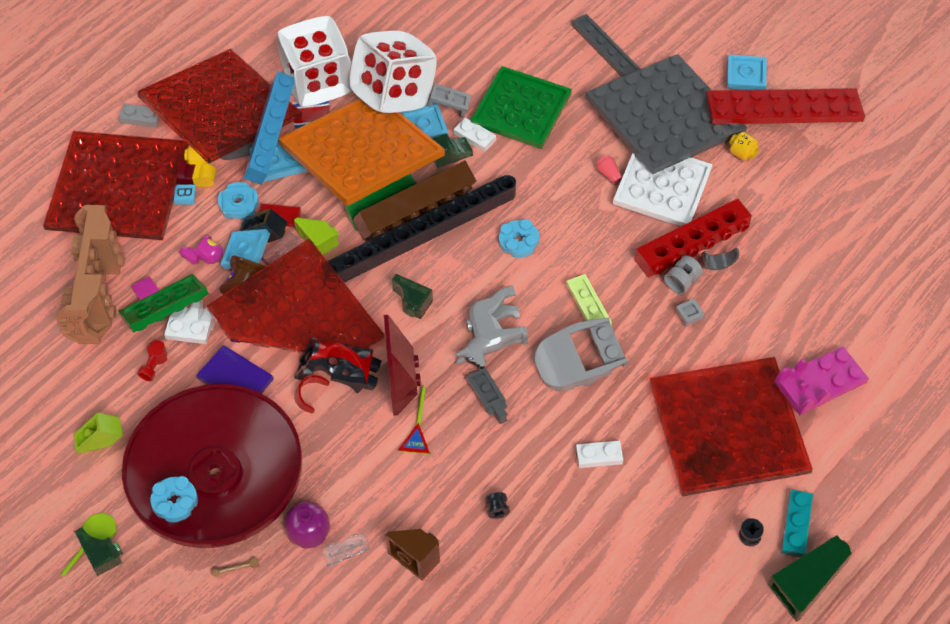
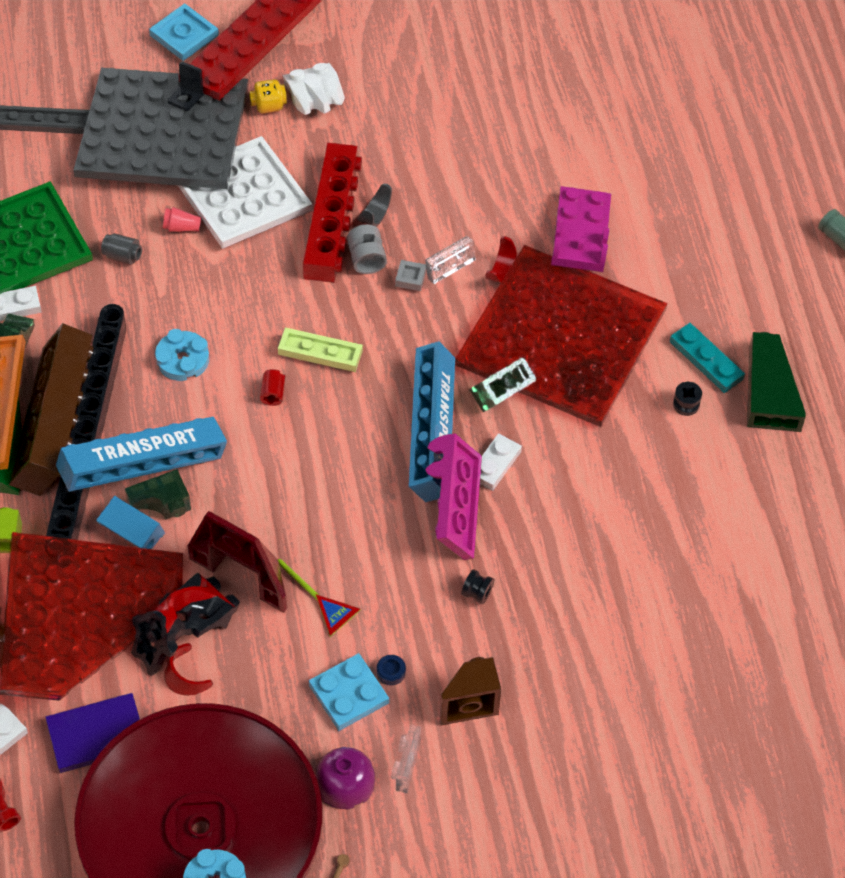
camera: 55 degrees left, 0 degrees up
light grey animal [455,285,528,369] -> none
dark grey hinge [466,368,508,424] -> none
light grey slope [534,317,628,391] -> none
none -> dark azure brick [56,416,227,492]
none -> dark azure hinge [96,496,165,553]
none -> dark grey brick [101,233,142,265]
none -> black bracket [168,61,204,111]
none -> red piece [260,369,286,406]
none -> white plate [283,63,345,115]
none -> medium azure plate [309,653,389,731]
none -> dark blue tile [377,655,406,685]
none -> dark azure brick [409,341,455,502]
none -> clear plate [425,236,476,284]
none -> dark pink hinge [425,433,482,560]
none -> clear green arch [469,357,537,412]
none -> red helmet [485,236,517,285]

